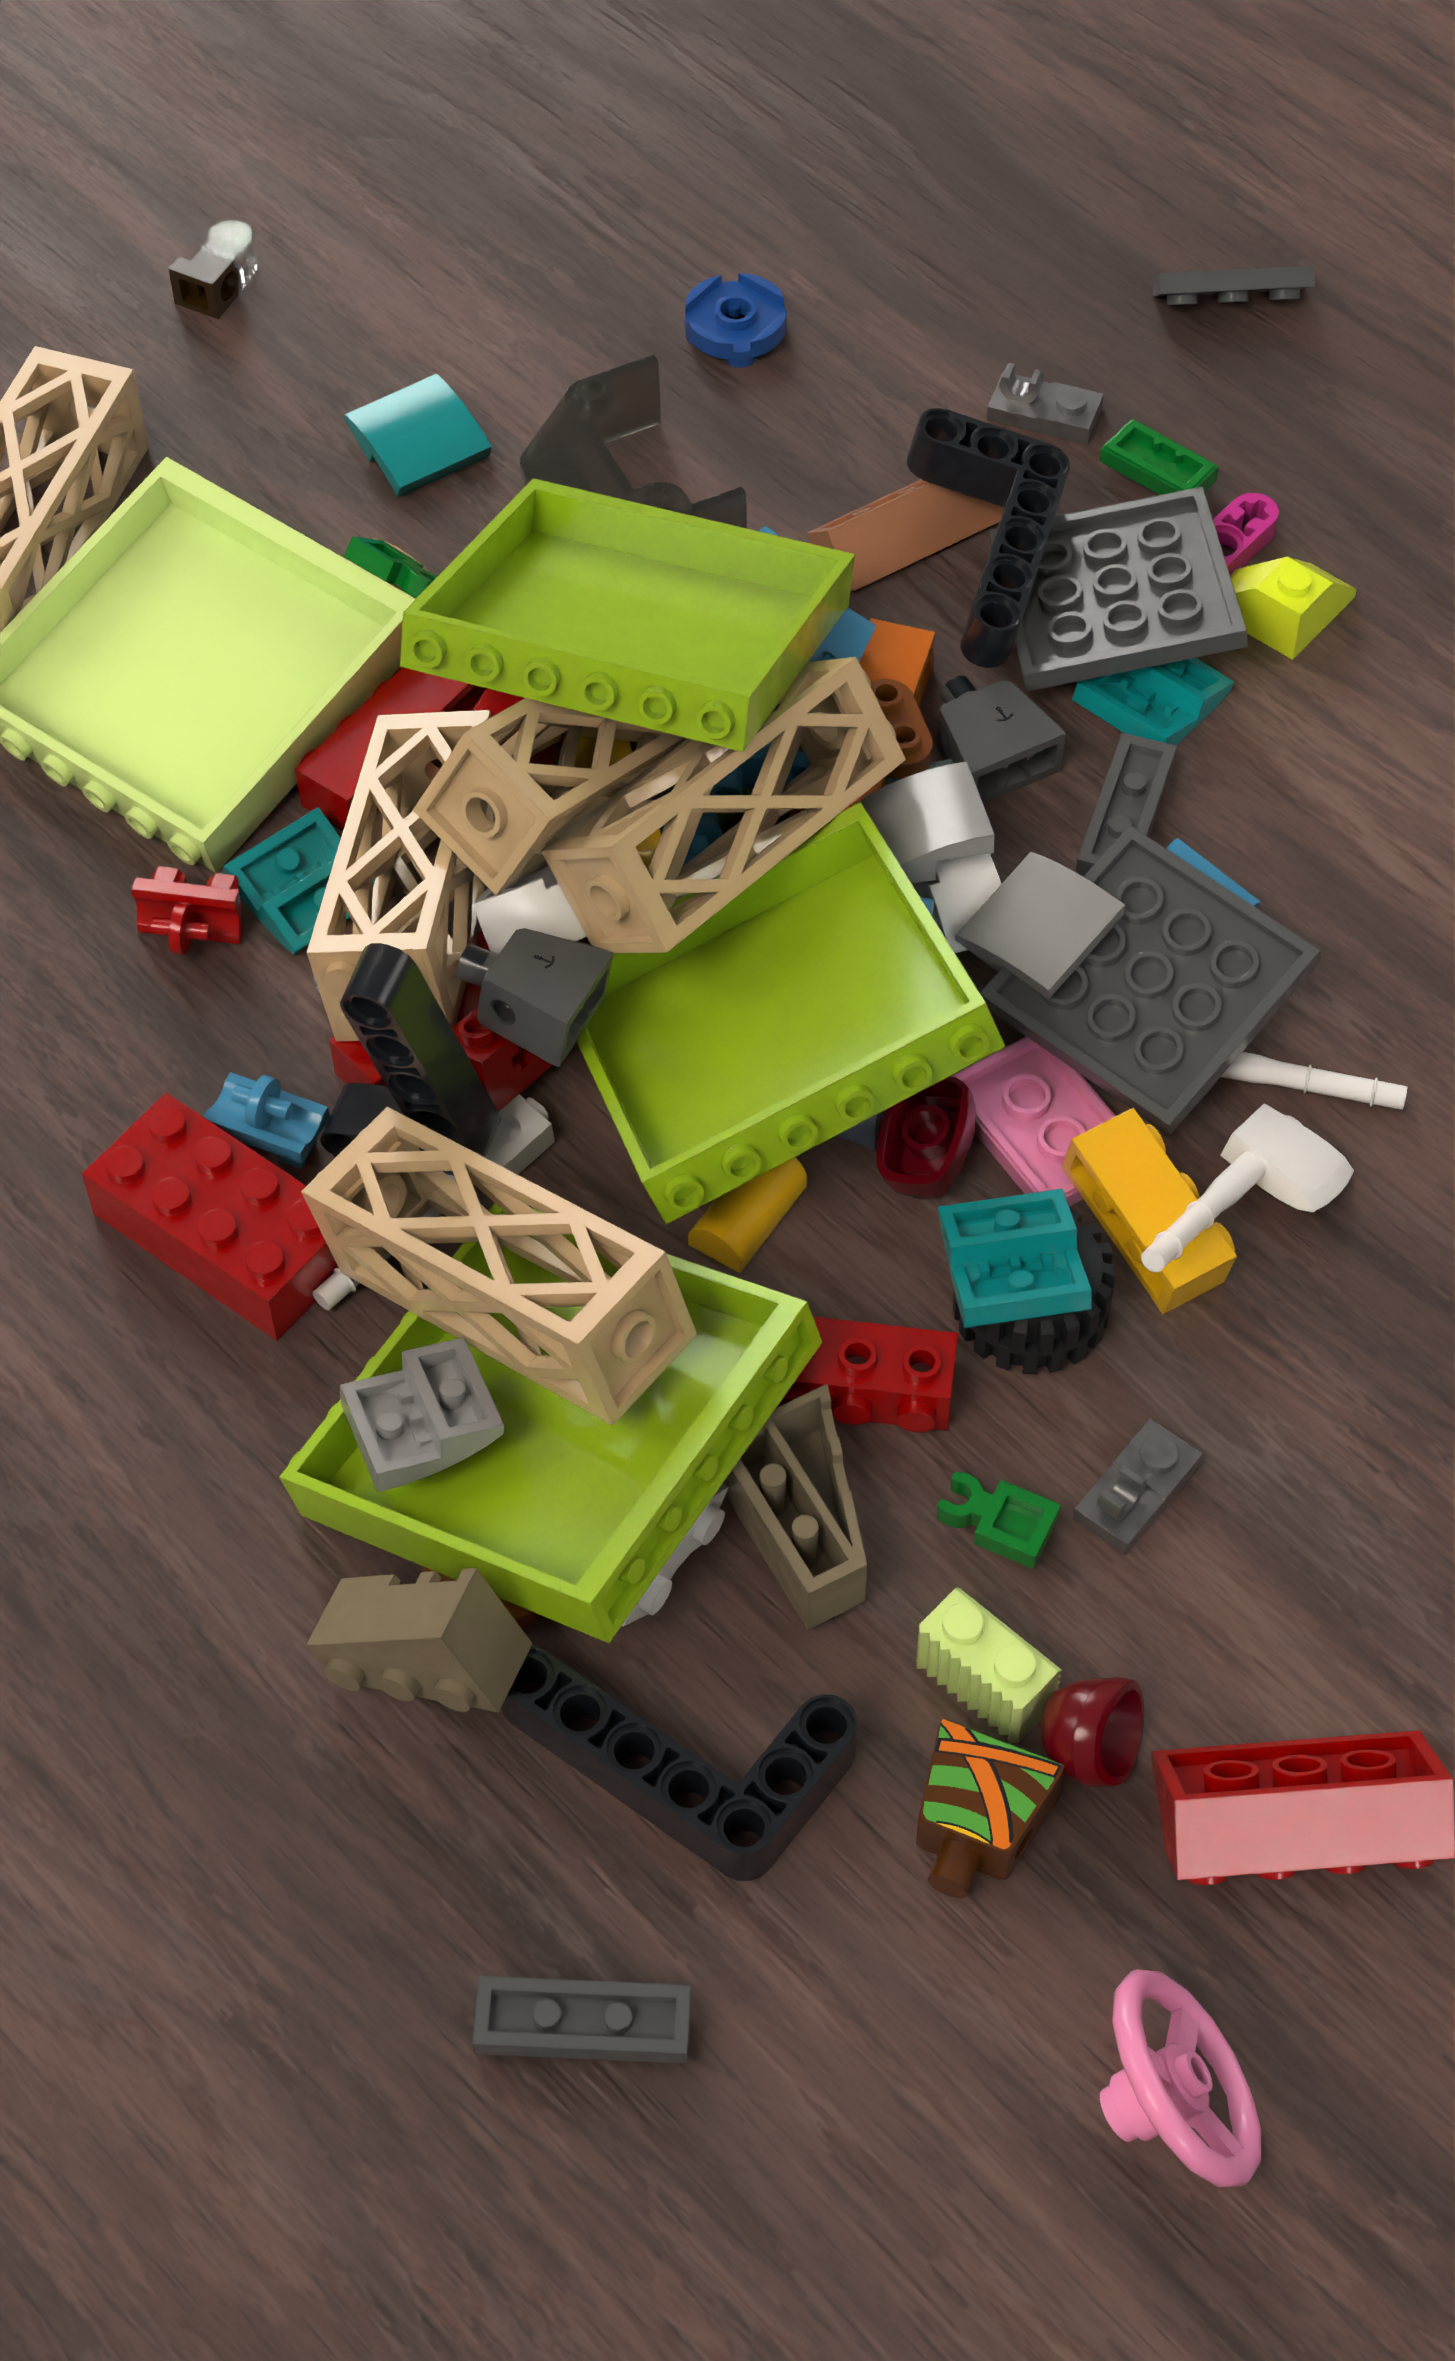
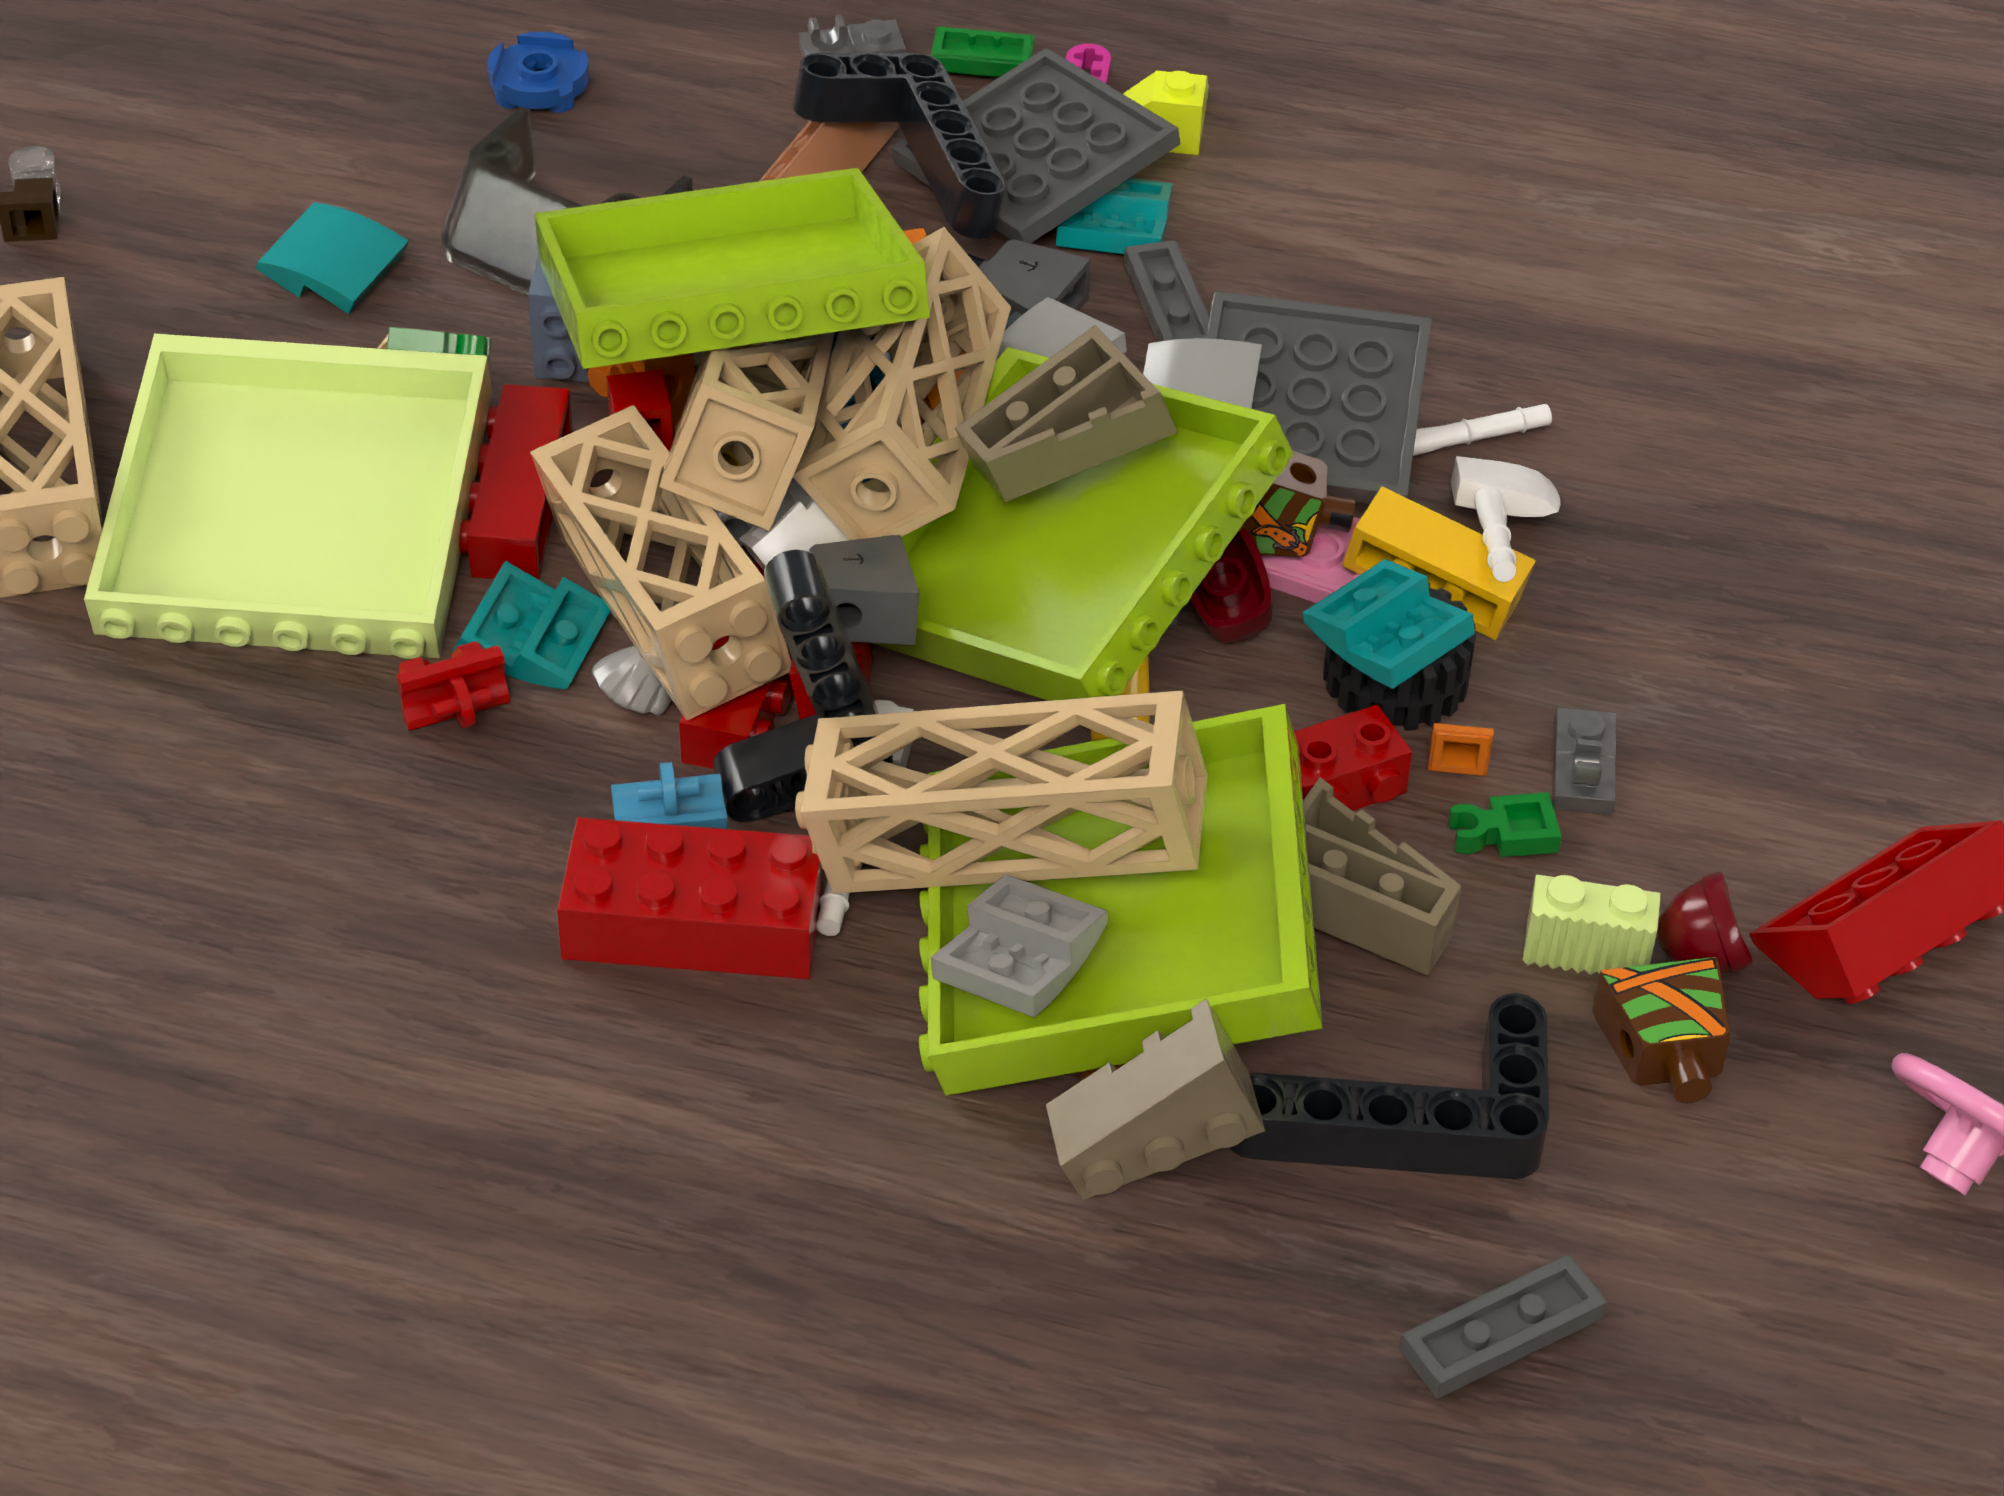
camera: 35 degrees left, 10 degrees down
none -> dark tan wedge [955,325,1178,502]
none -> torso [1239,450,1355,557]
none -> orange slope [1427,723,1494,776]

